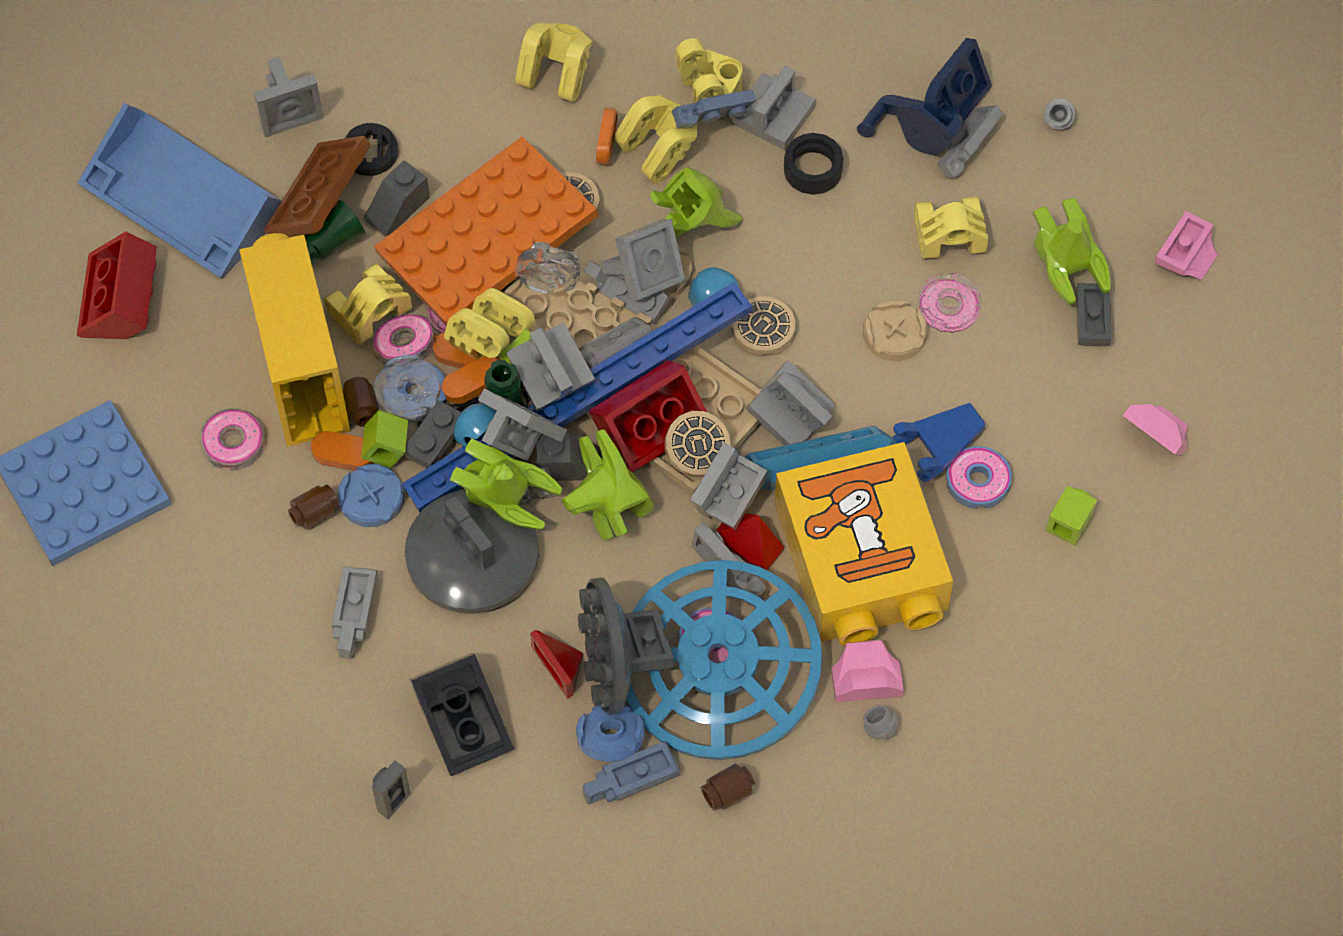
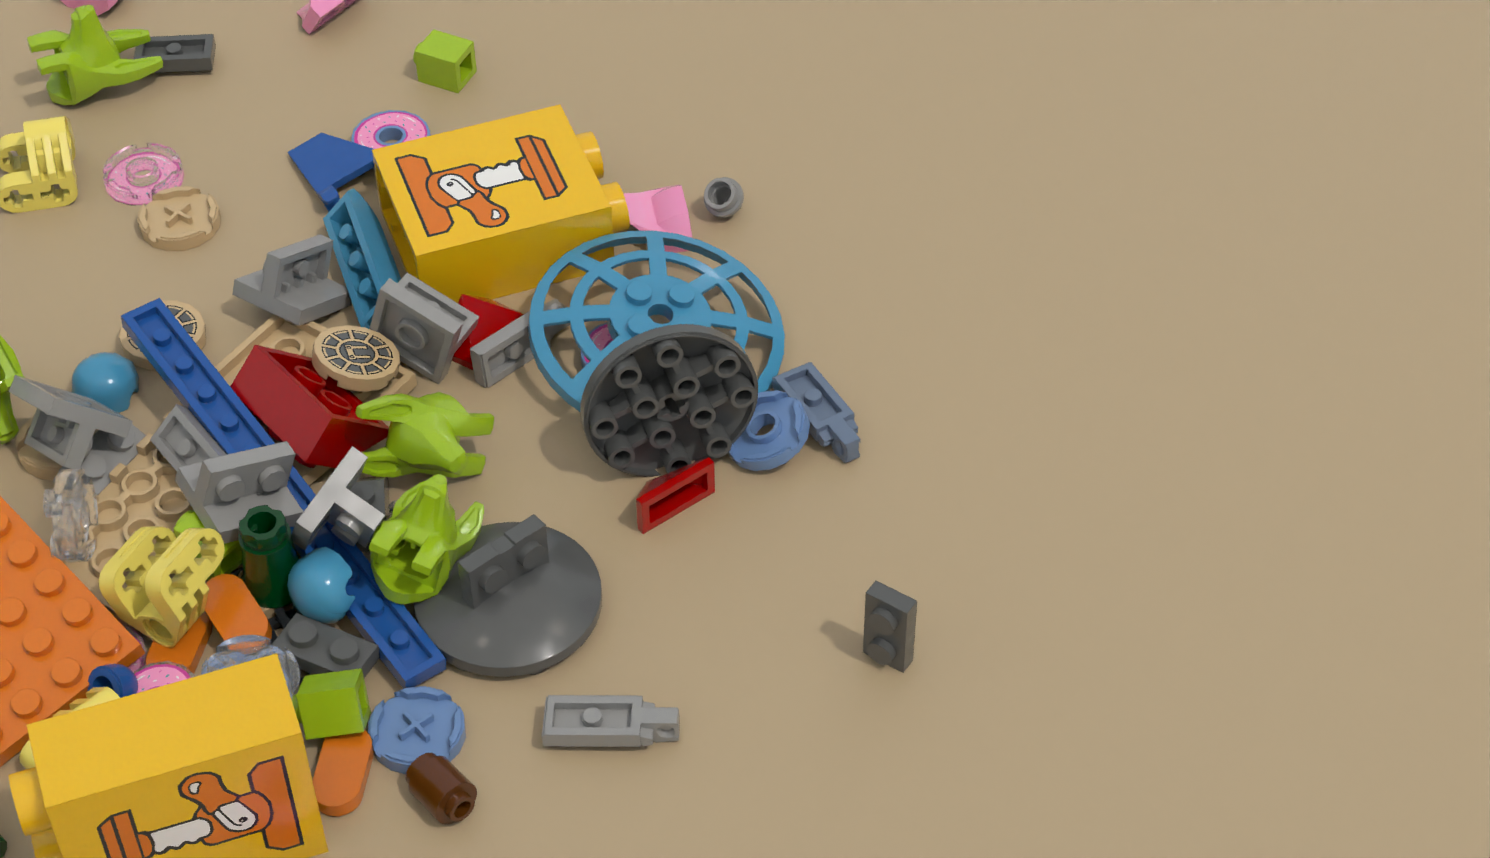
camera: 95 degrees left, 15 degrees down
black slope [409,653,514,776] -> none
reddish brown brick [701,763,755,811] -> none
none -> blue piece [87,663,138,698]

